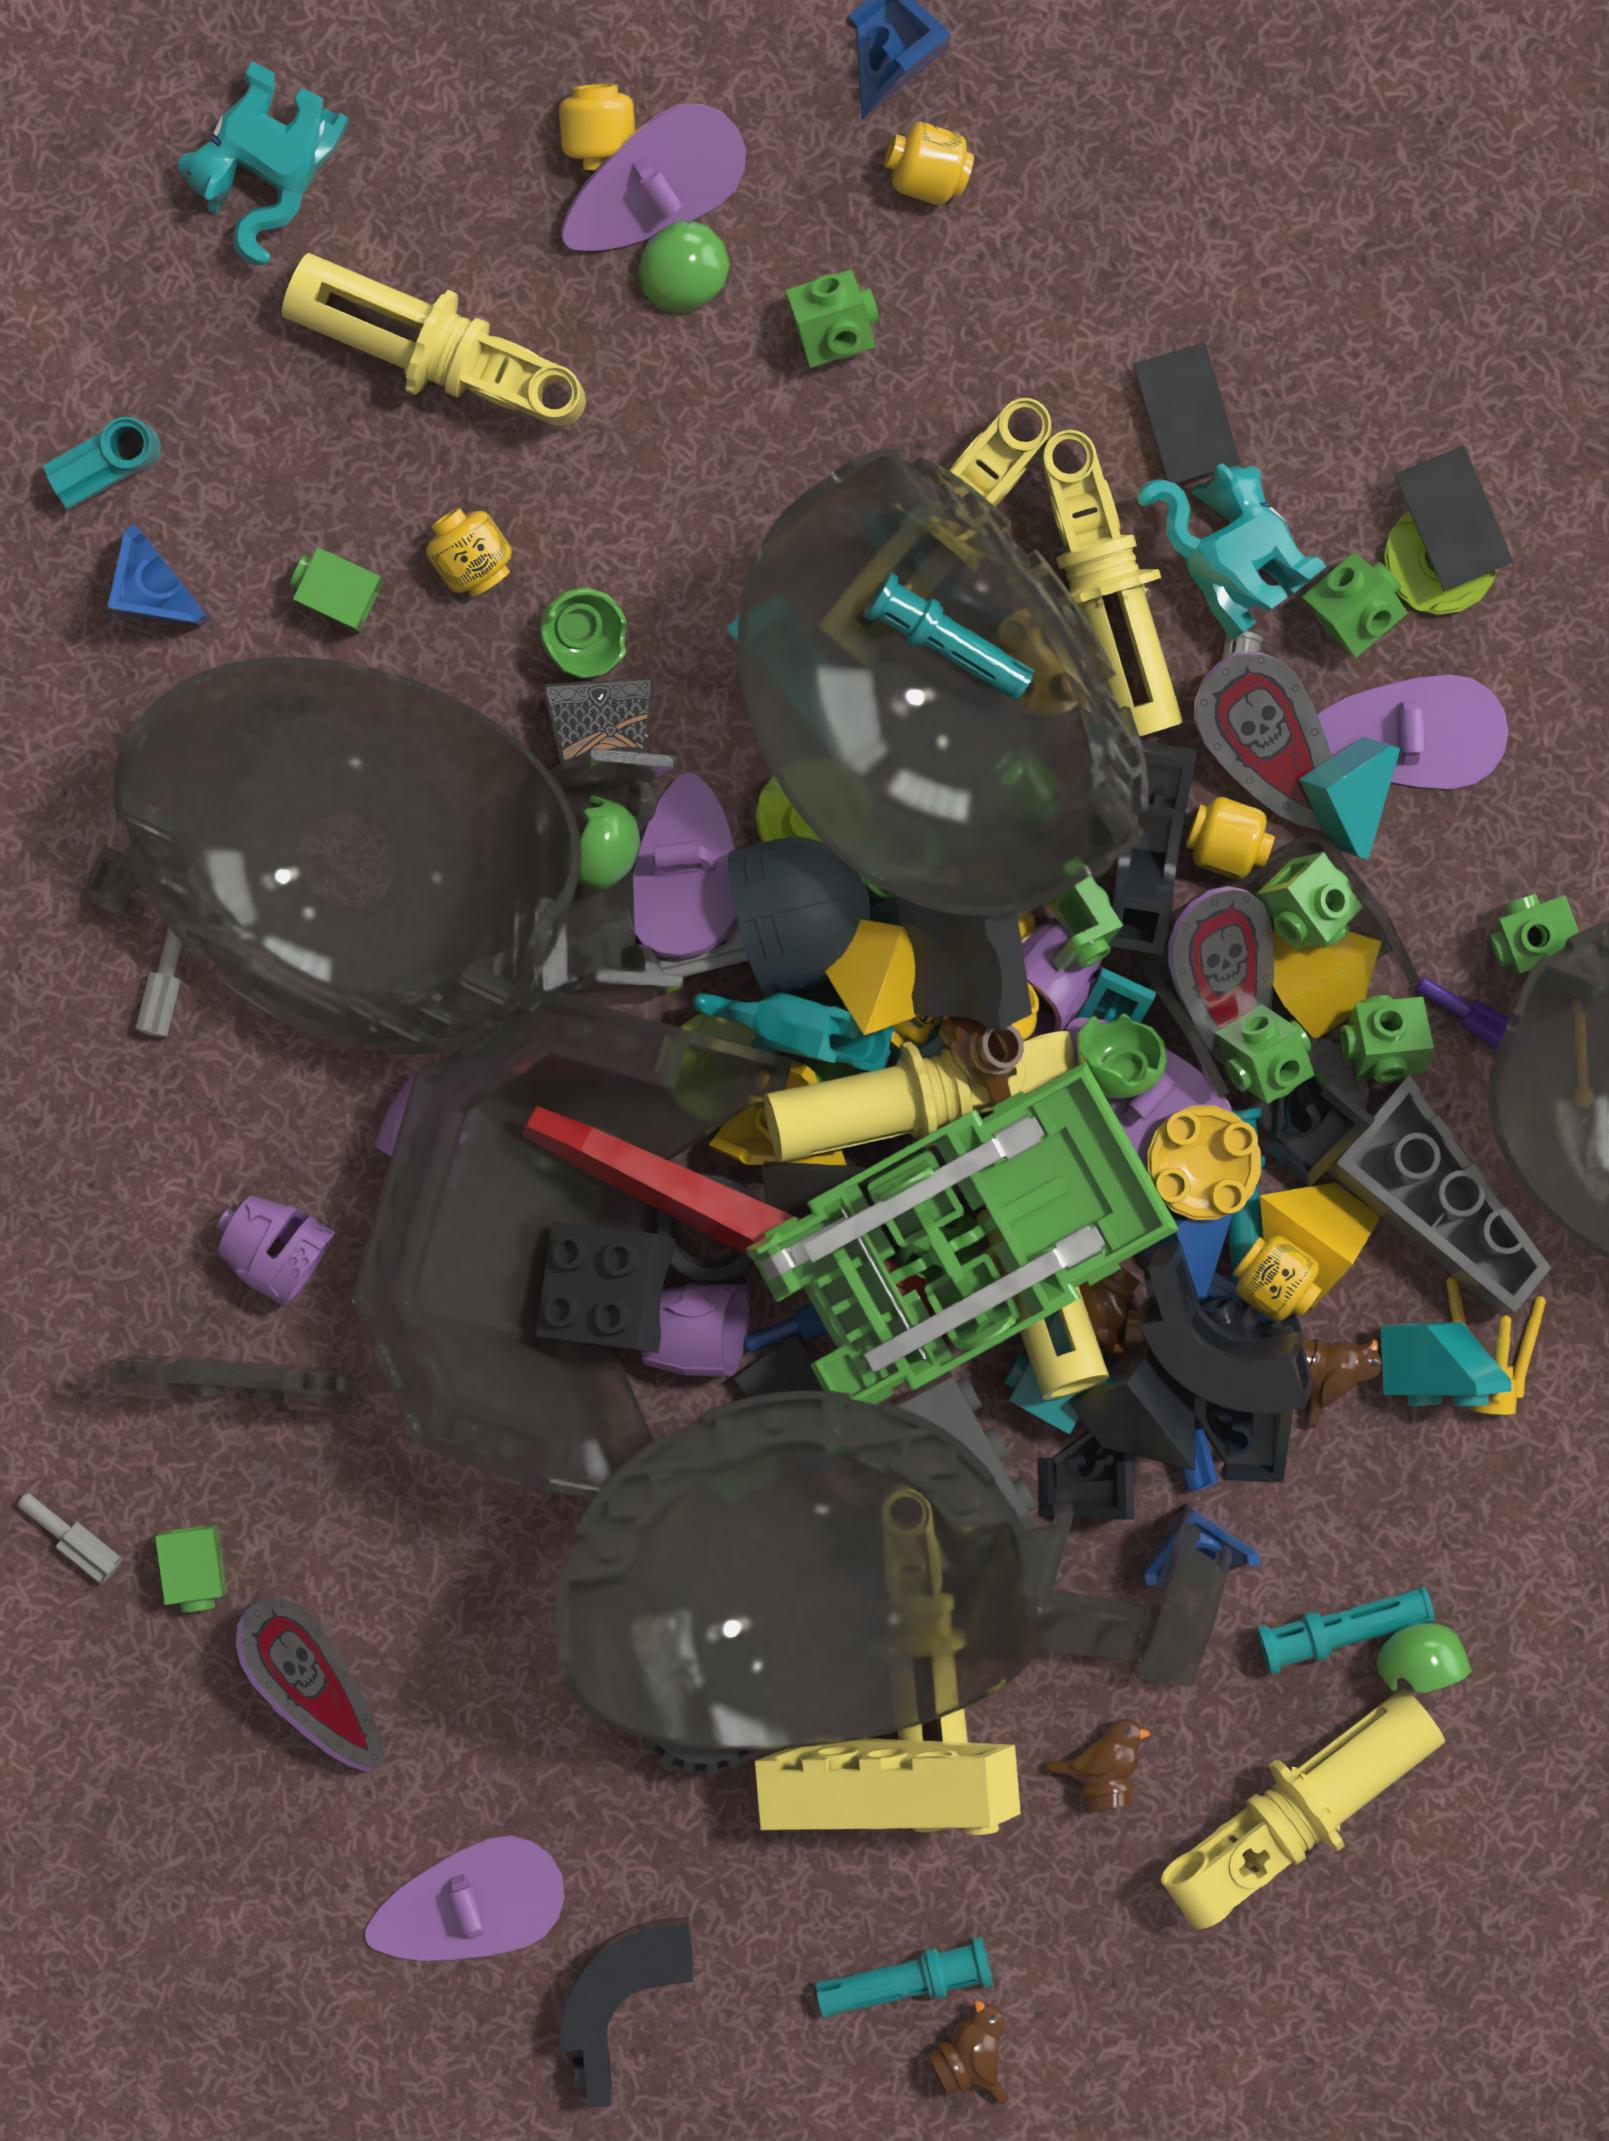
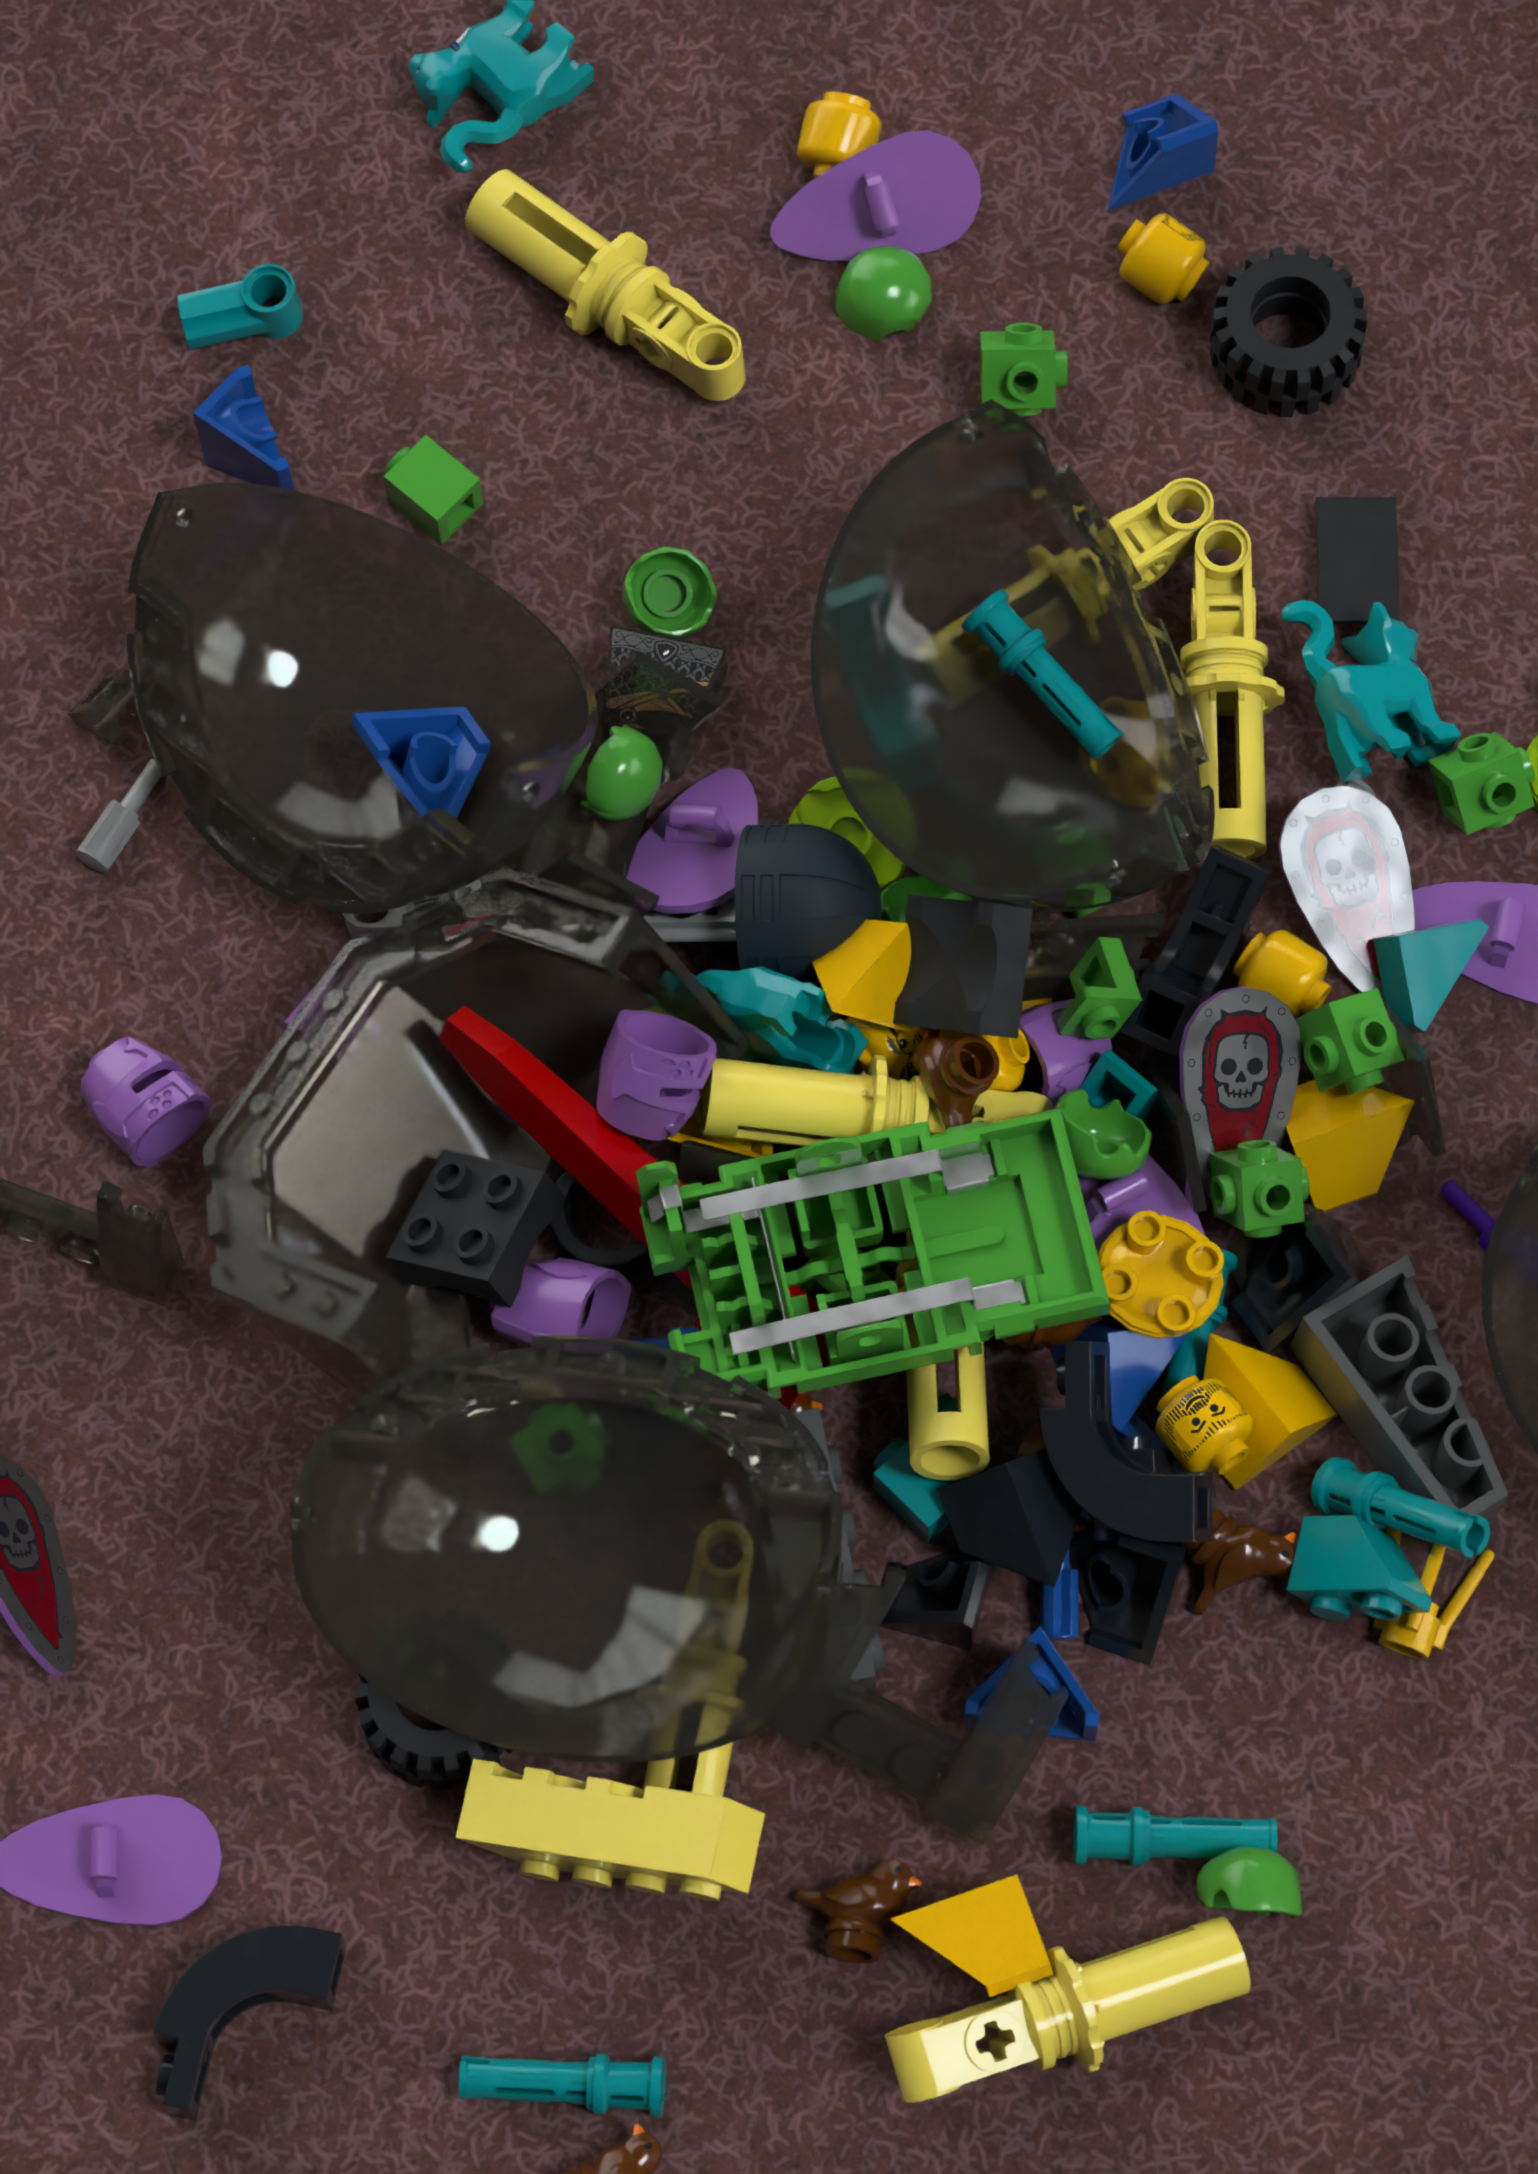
camera: 20 degrees right, 20 degrees down
yellow head [426,507,512,597] -> none
reddish brown animal [1078,1264,1141,1356] -> none
bright green brick [1340,995,1434,1083] -> none
none -> blue slope [351,706,491,845]
none -> medium lavender helmet [596,1009,717,1141]
none -> yellow slope [890,1874,1054,1997]
none -> black tyre [1210,247,1367,417]
none -> teal pin [1311,1457,1490,1558]

